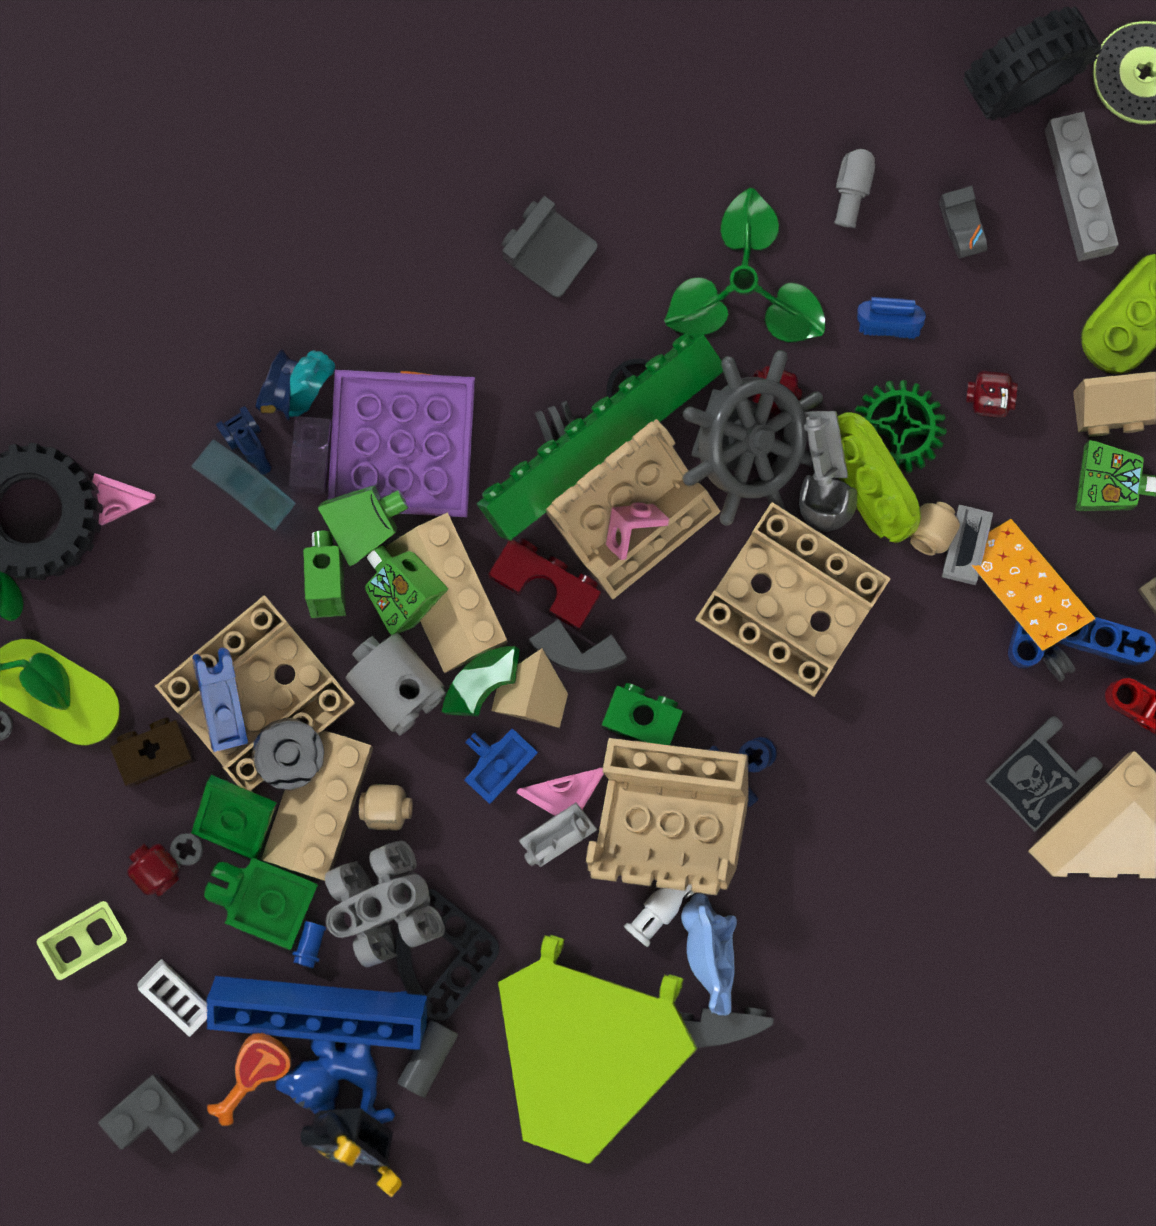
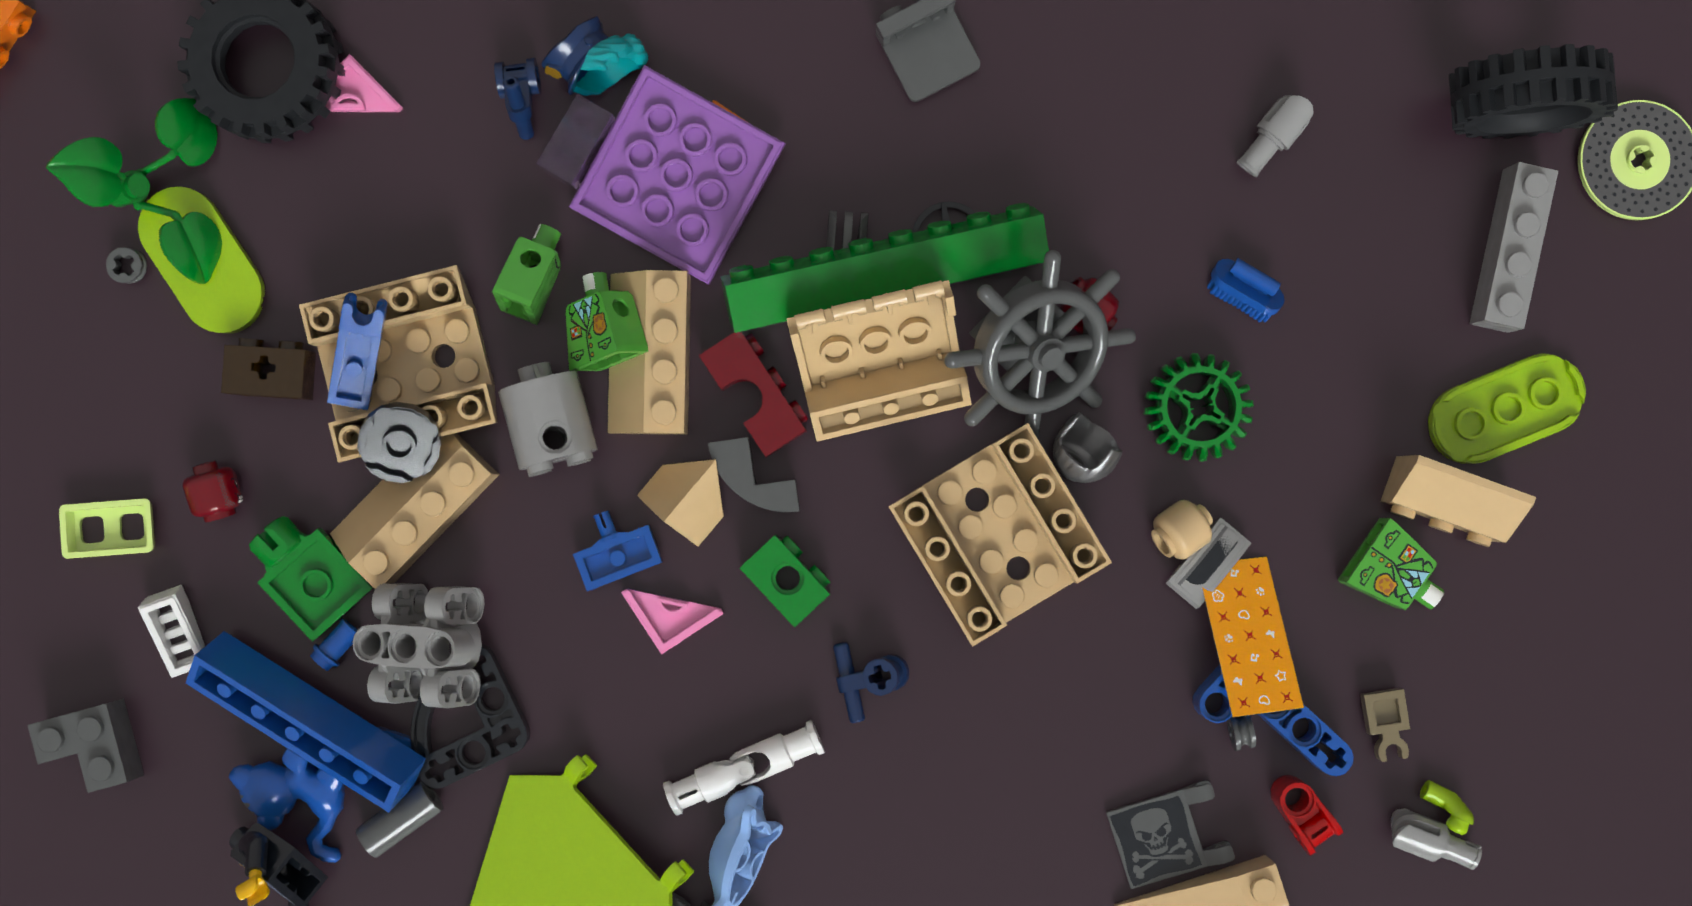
camera: 30 degrees right, 5 degrees up
dark grey bush [170,833,204,866] -> none
clear light blue slope [191,439,296,531] -> none
green tile [191,775,277,859] -> none
orange piece [207,1033,291,1126] -> none
bright green torso [318,485,408,566] -> none
tan head [359,784,413,831] -> none
tile [442,646,520,716] -> none
light grey hinge [519,803,597,867] -> none
tan slope [586,738,748,895] -> none
bright pink bracket [606,502,669,560] -> none
green plant [665,188,825,342] -> none
light grey hinge [804,411,848,486] -> none
lime tile [837,412,921,543] -> none
dark grey leg [938,186,987,259] -> none
dark red head [966,371,1018,418] -> none

